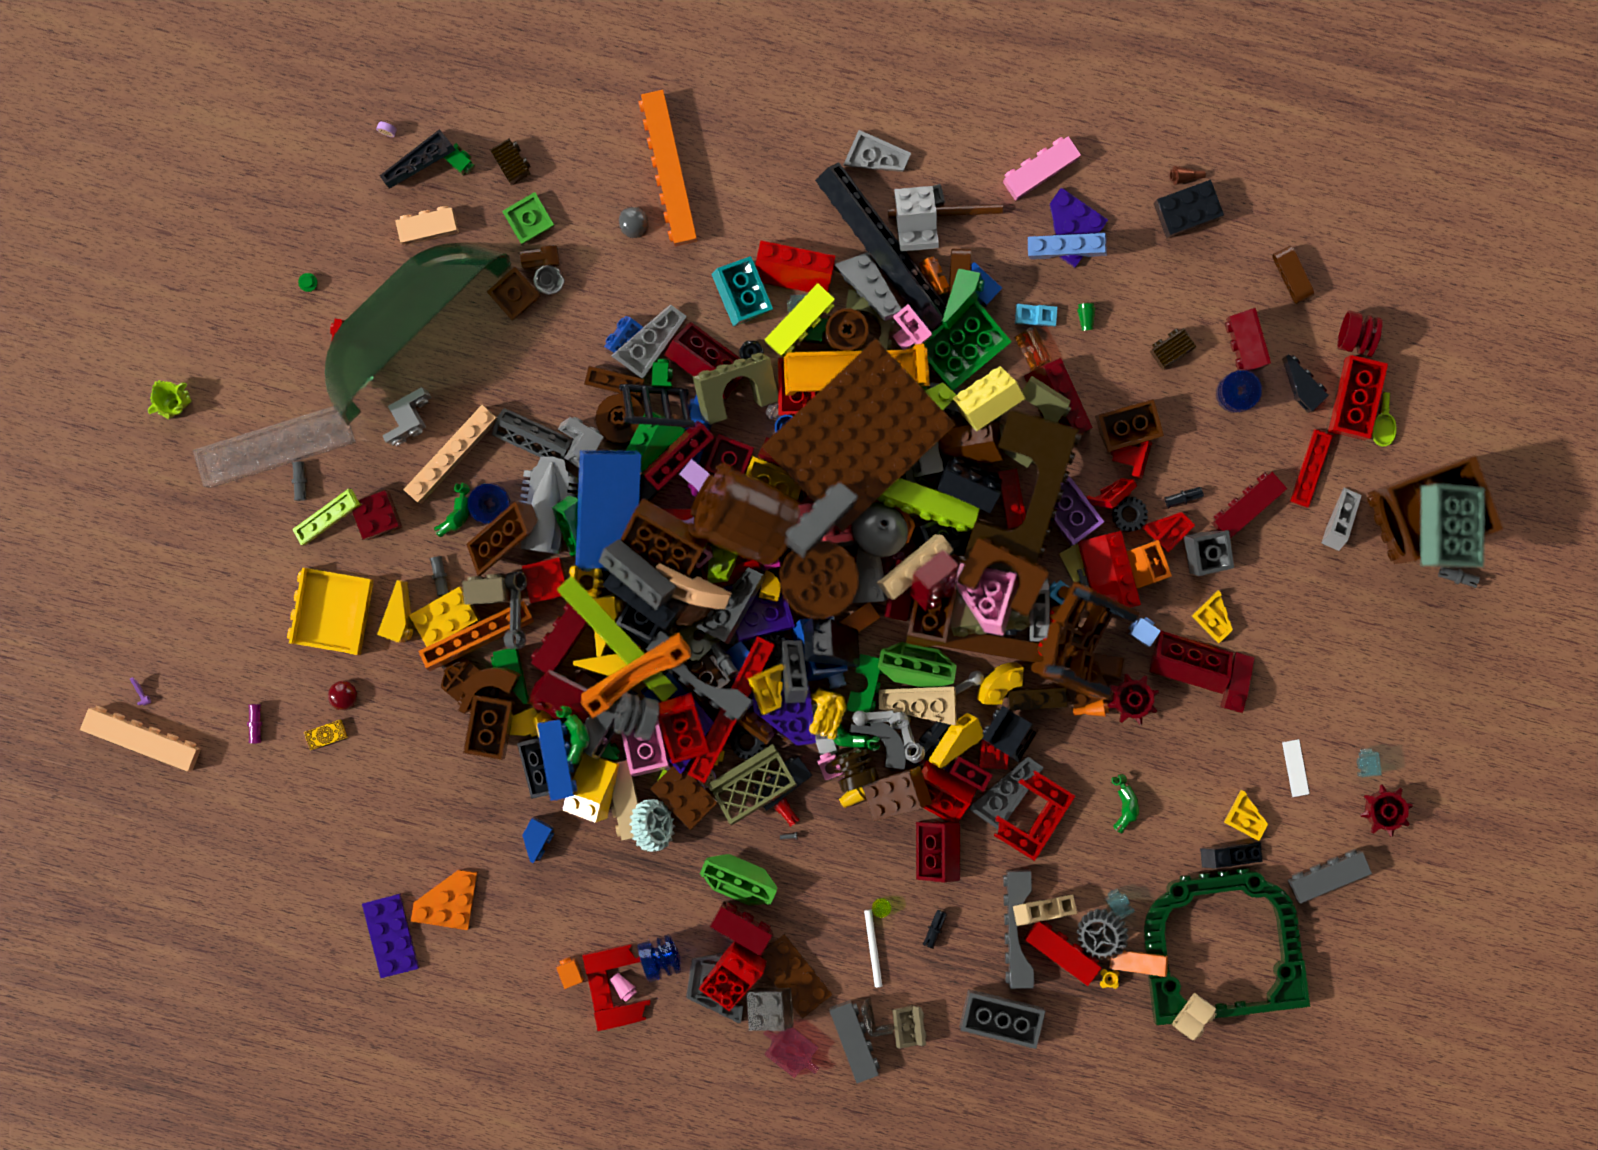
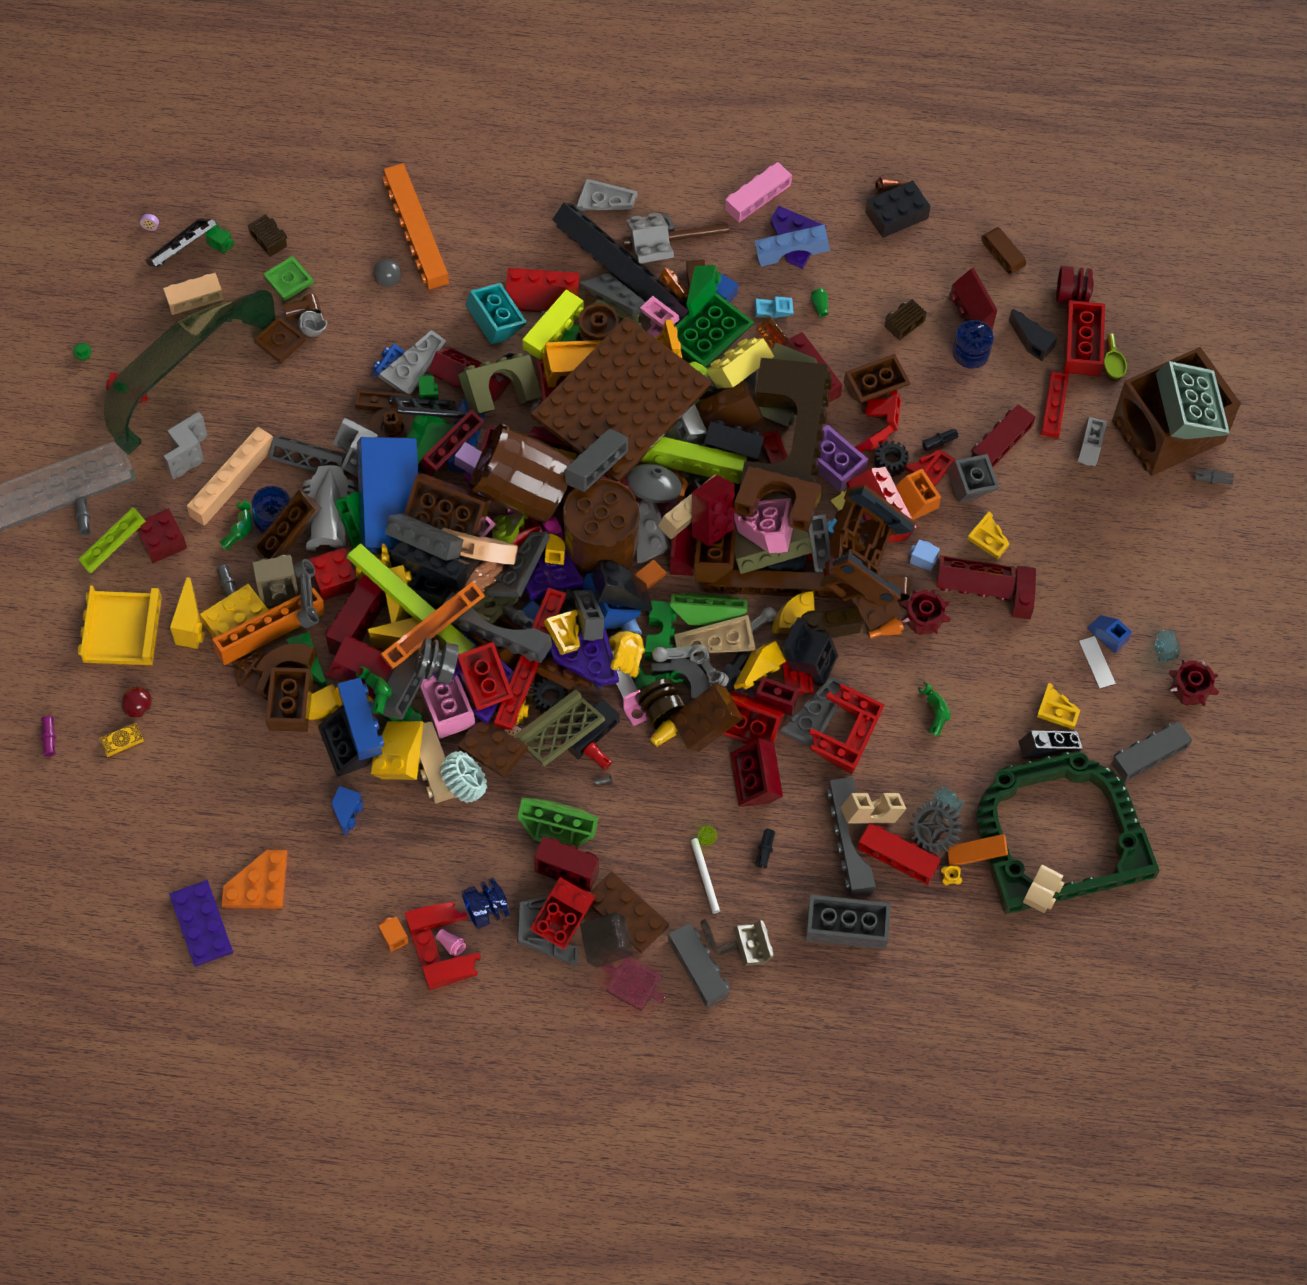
camera: 15 degrees left, 25 degrees down
none -> blue slope [1087,615,1132,653]

